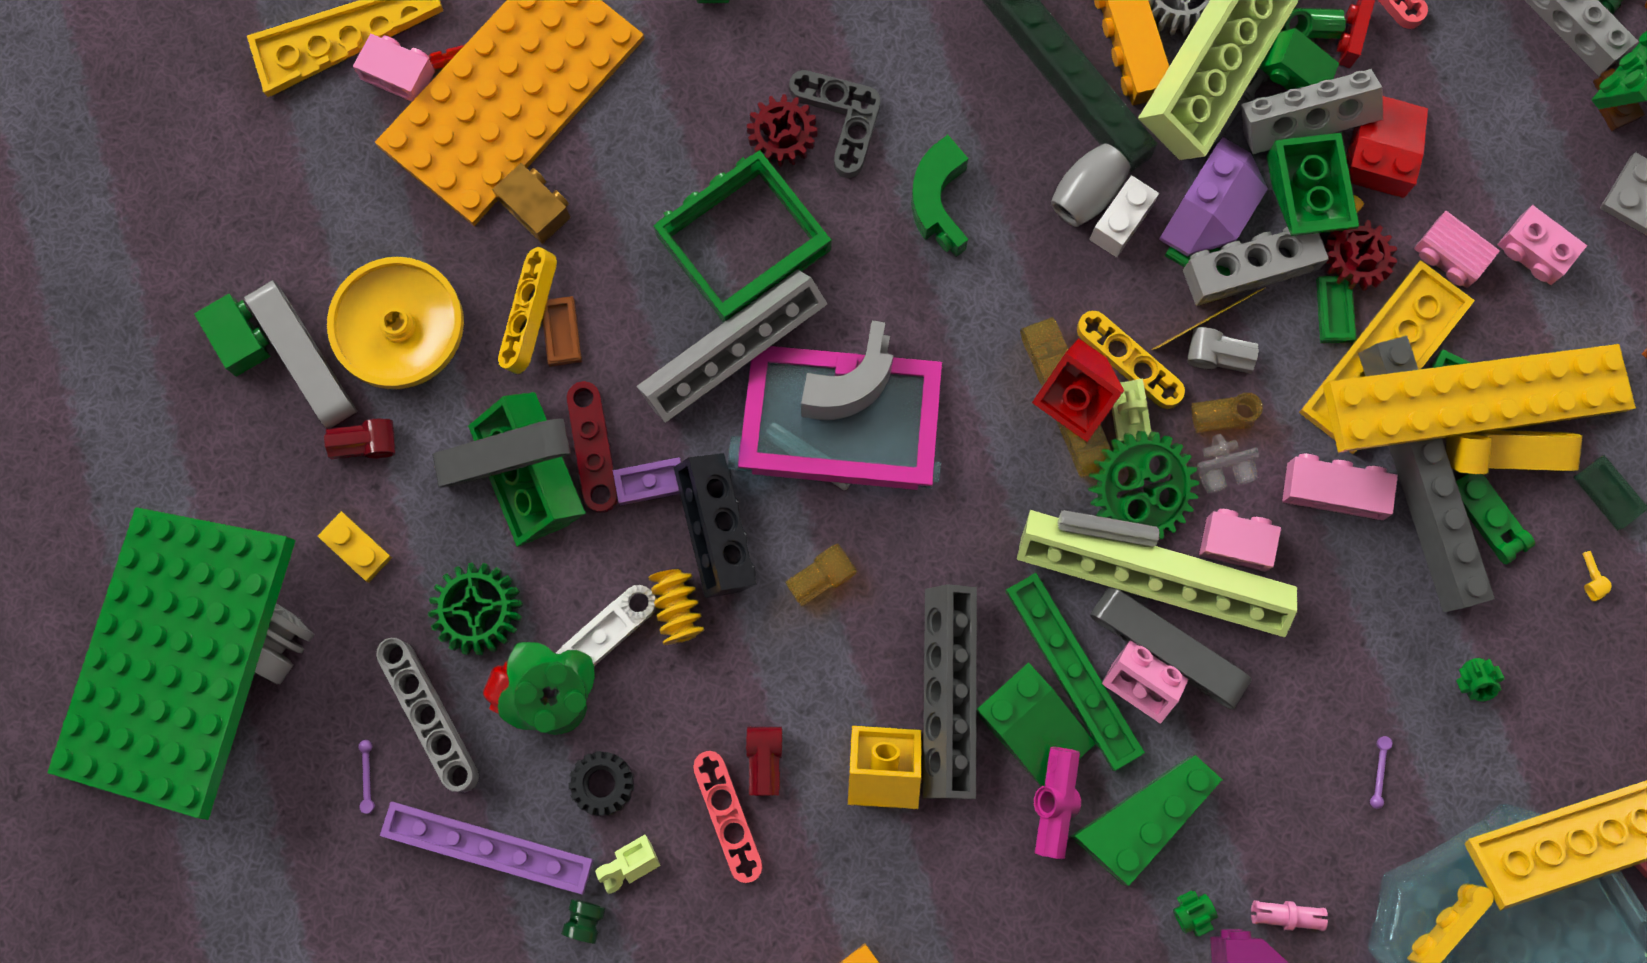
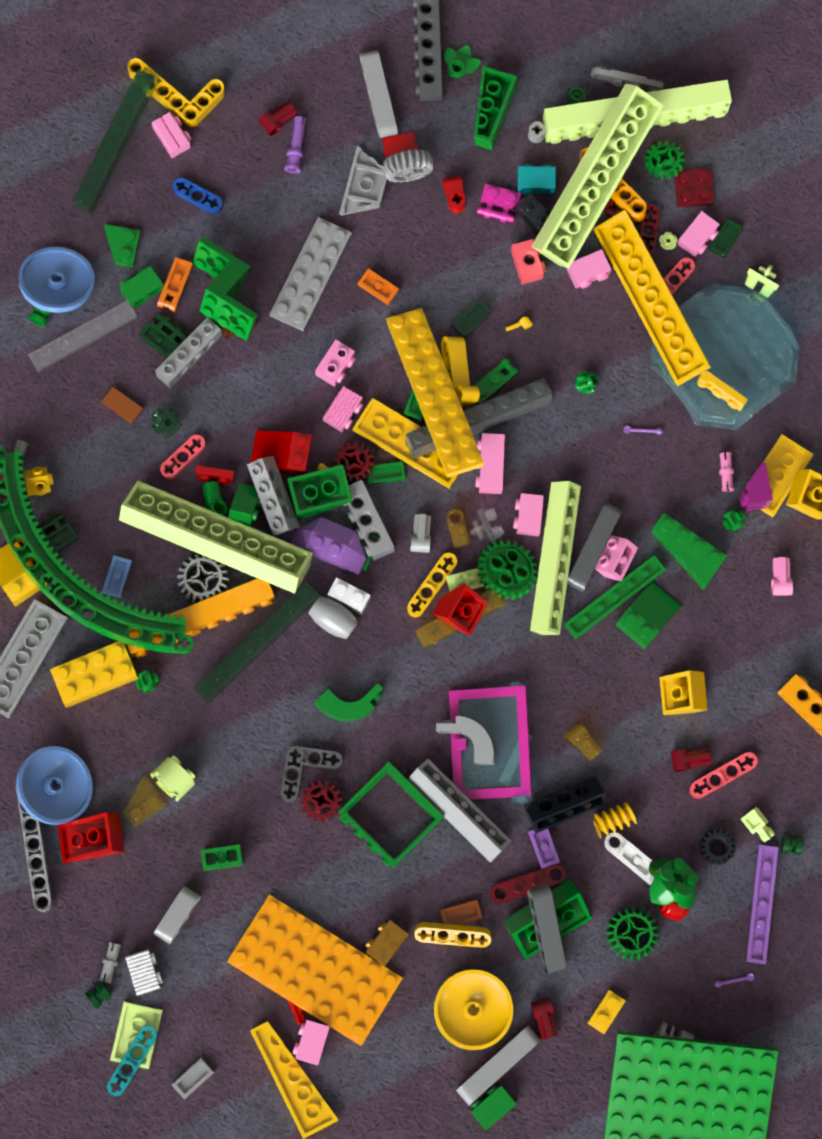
camera: 105 degrees left, 0 degrees up
light grey beam [376,638,479,793] -> none
dark grey brick [923,584,977,800] -> none
dark pink piece [1034,747,1081,859] -> none
light grey axle [1058,510,1159,547] -> none
yellow sticker [1151,287,1266,350] -> none

